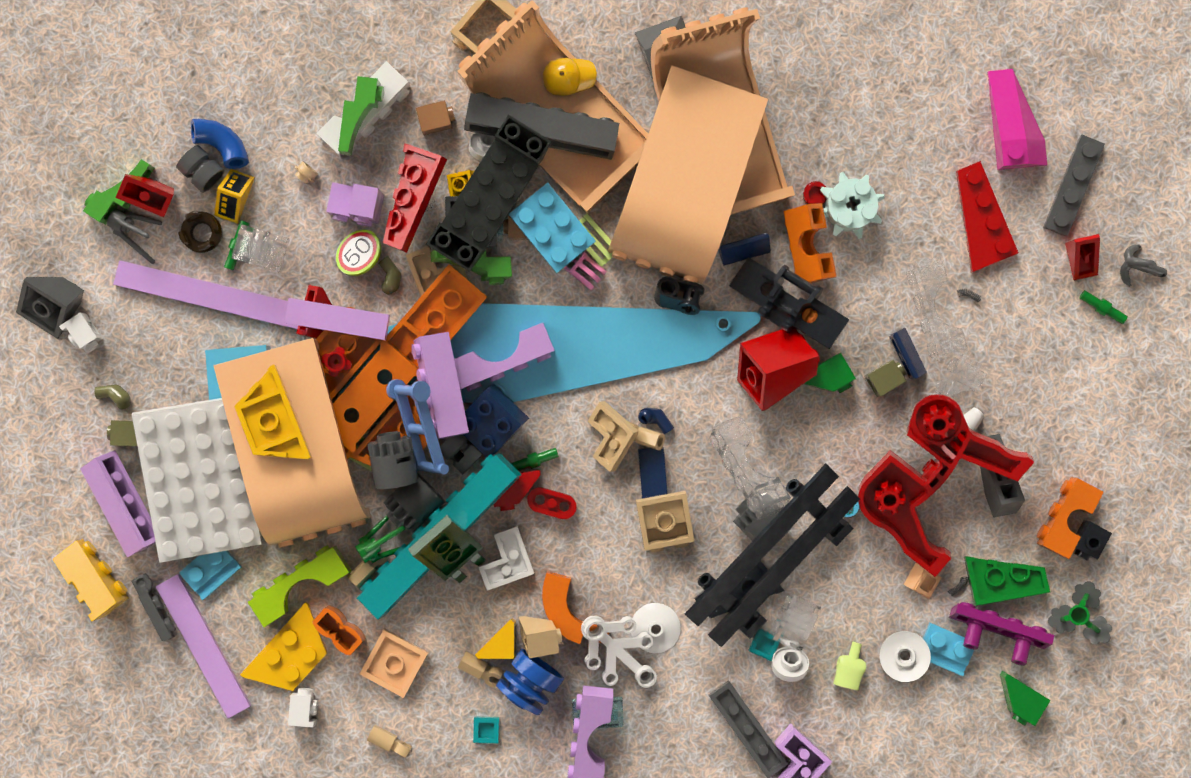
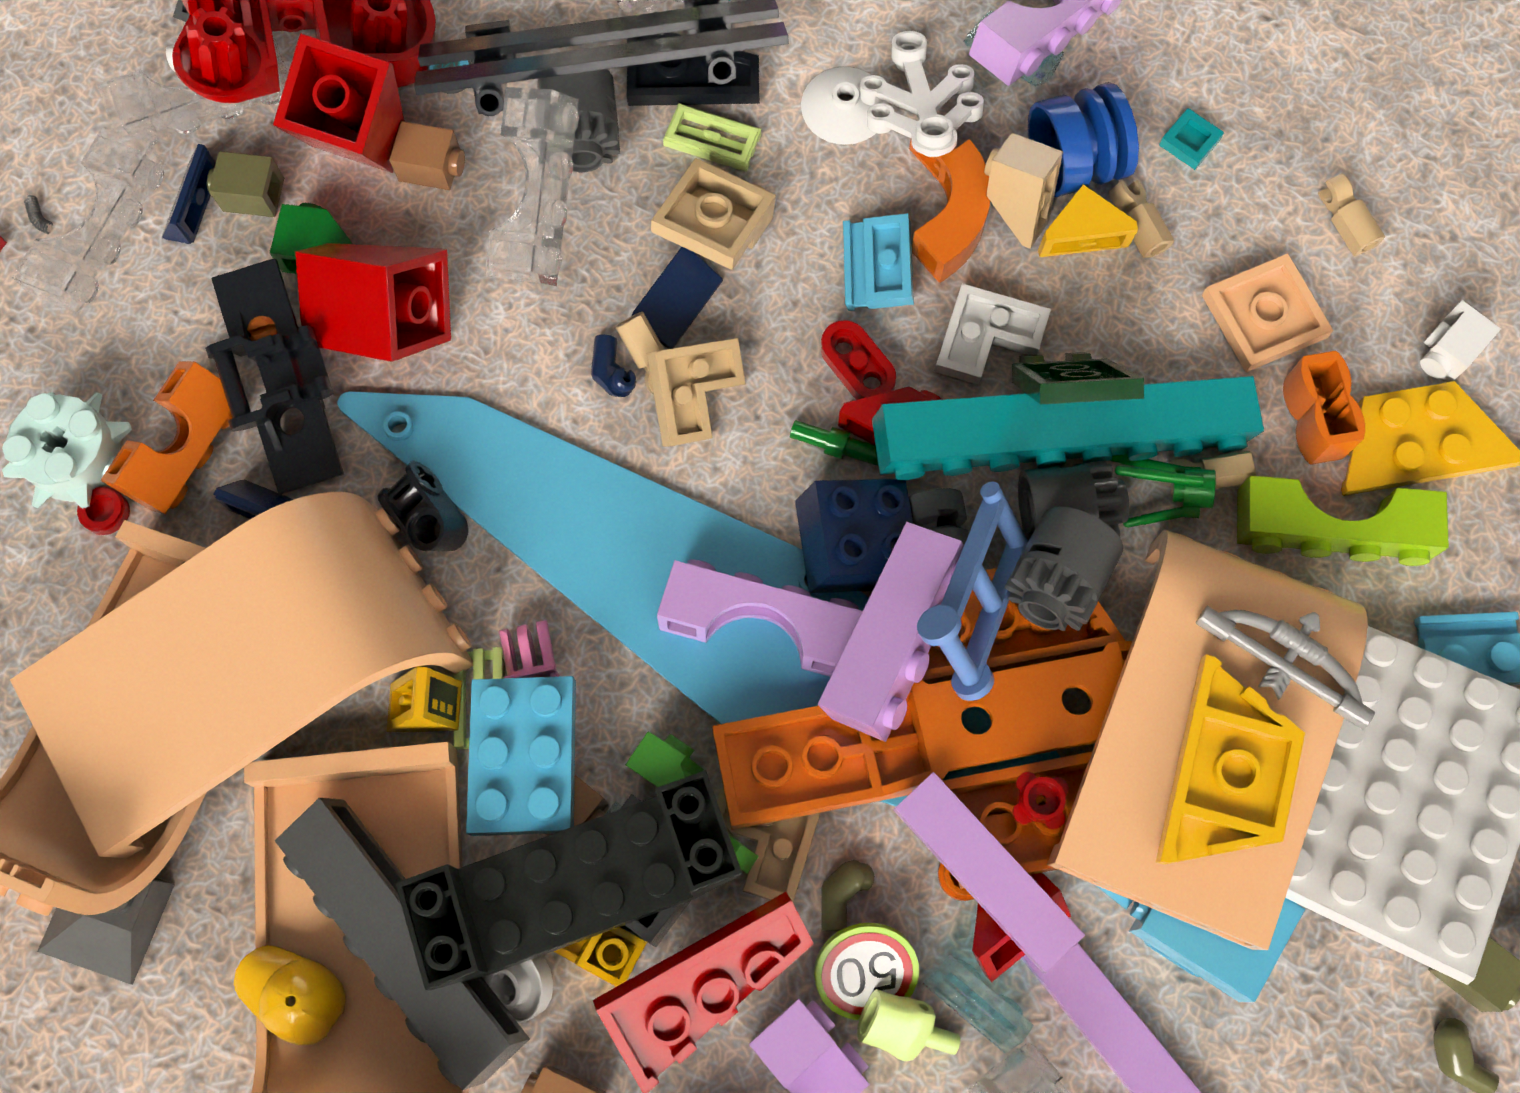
camera: 140 degrees left, 15 degrees down
none -> red slope [273,33,405,173]
none -> yellow slope [386,666,462,732]
none -> medium nougat brick [389,121,465,190]
none -> yellowish green tile [663,103,762,172]
none -> medium azure plate [843,213,914,311]
none -> yellowish green piece [857,989,961,1061]
none -> clear light blue plate [923,954,1034,1054]
none -> light grey piece [1196,606,1375,730]

